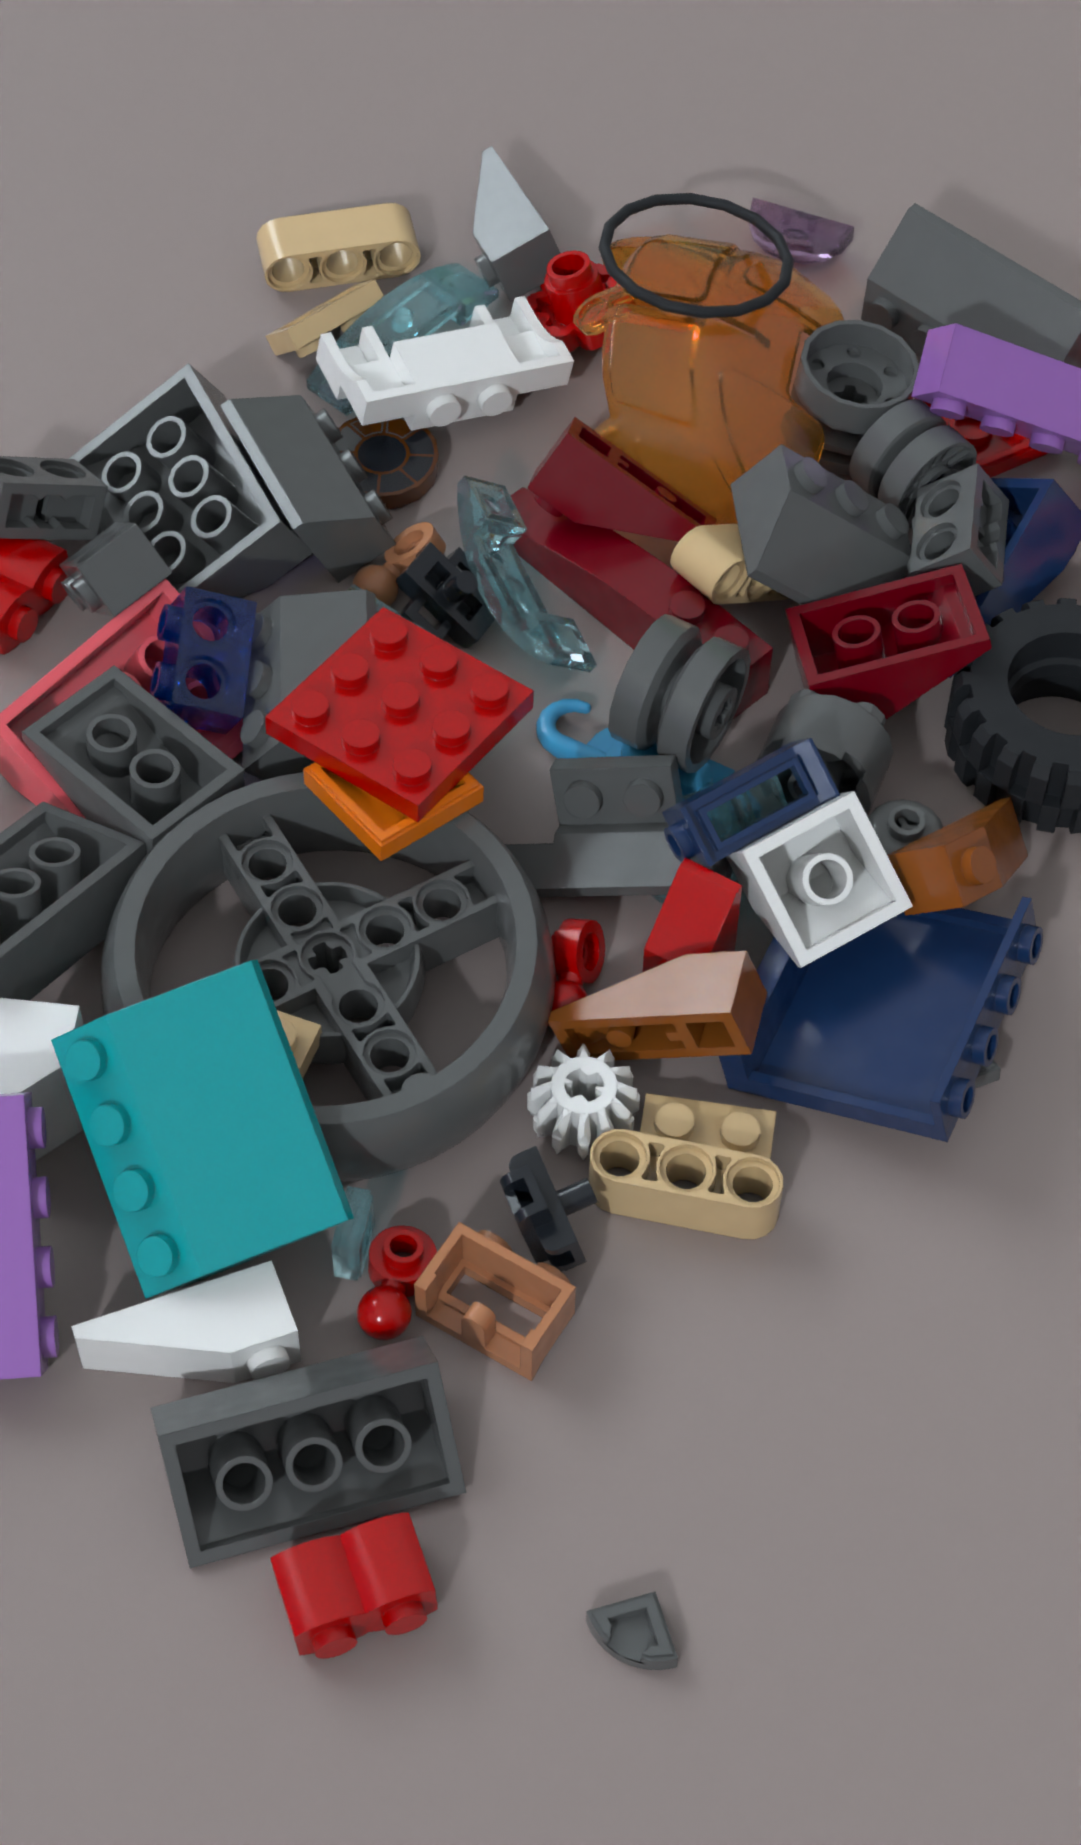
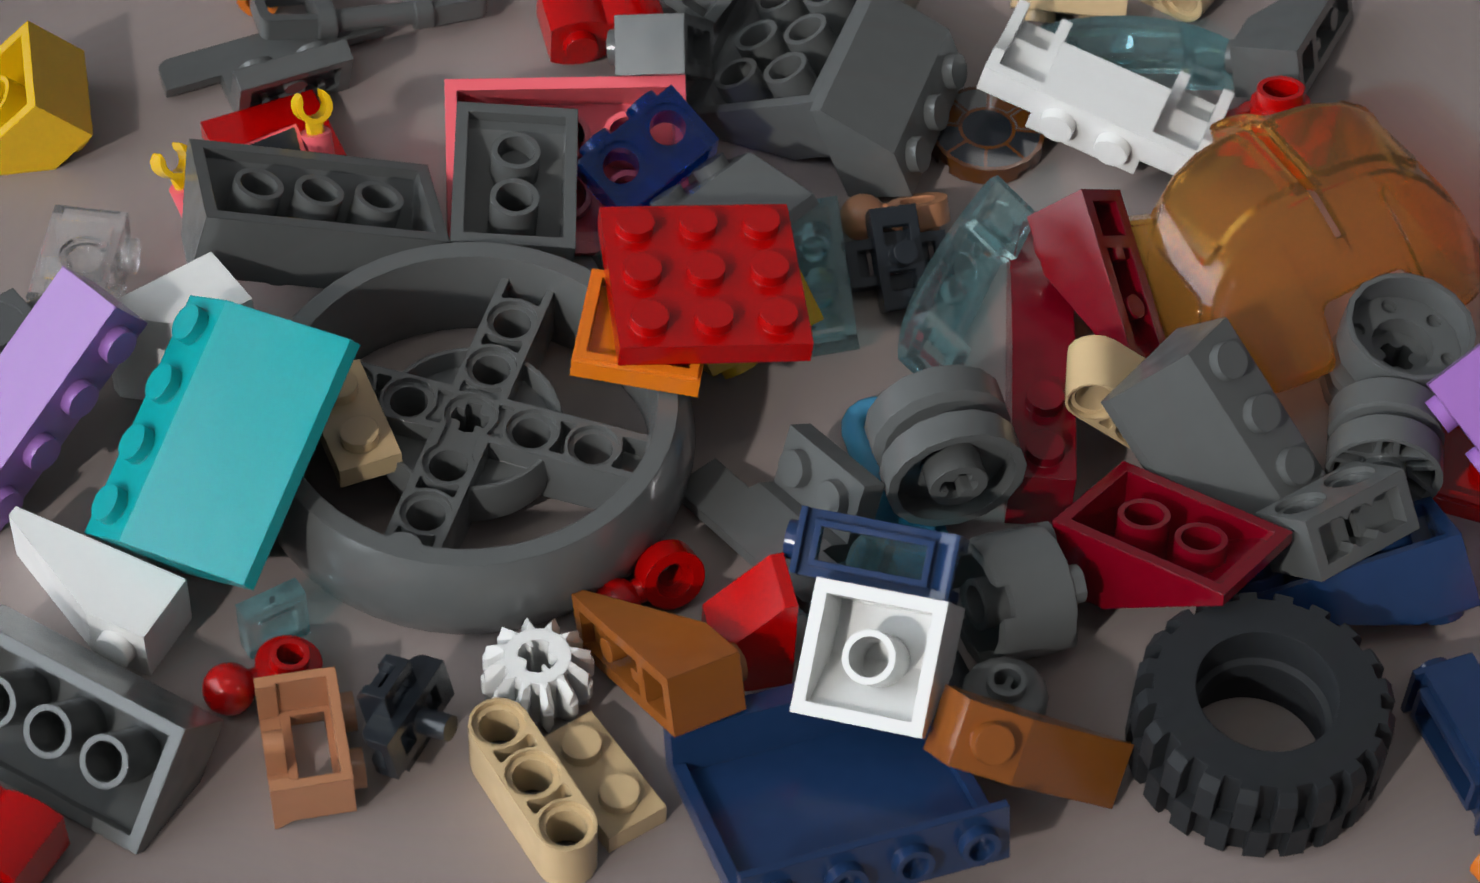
camera: 45 degrees right, 5 degrees down
black piece [598,193,794,319] -> none

